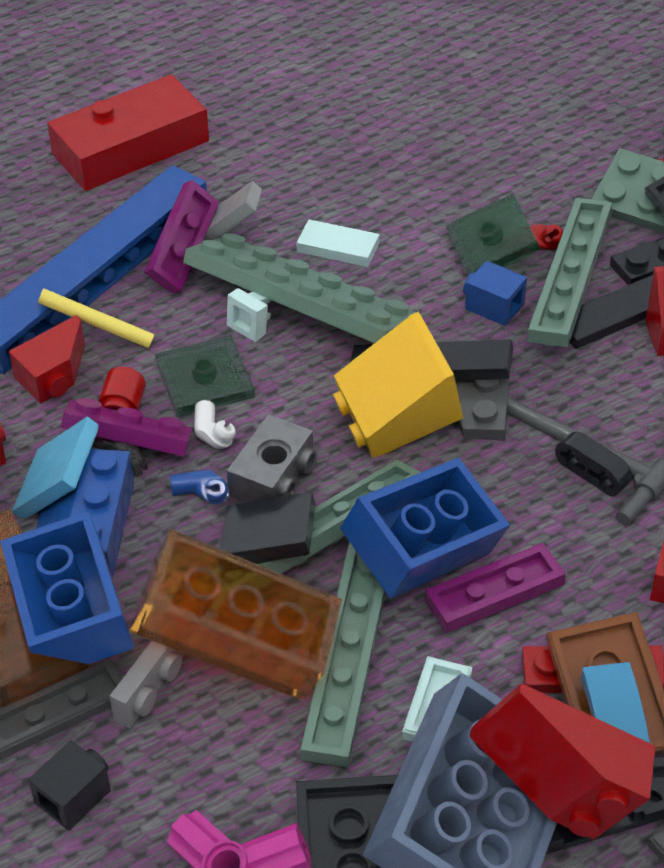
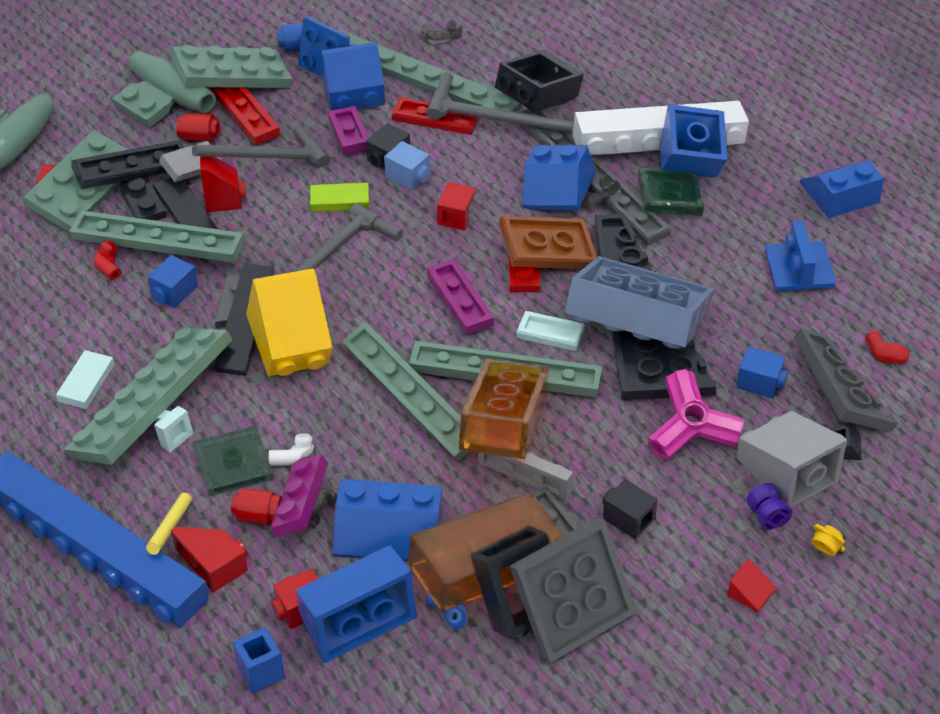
camera: 90 degrees left, 0 degrees up
blue slope [0,511,134,664] -> none
medium azure tile [12,416,99,519] -> none
magenta plate [144,180,219,293] -> none
blue arm [170,470,230,504] -> none
light grey tile [202,181,262,242] -> none
black tile [218,492,316,568] -> none
flat silver brick [227,414,317,503] -> none
blue brick [340,457,510,599] -> none
clear green plate [446,193,540,275] -> none
red slope [469,683,656,839] -> none
black beam [555,432,632,497] -> none
dark azure slope [581,662,650,743] -> none

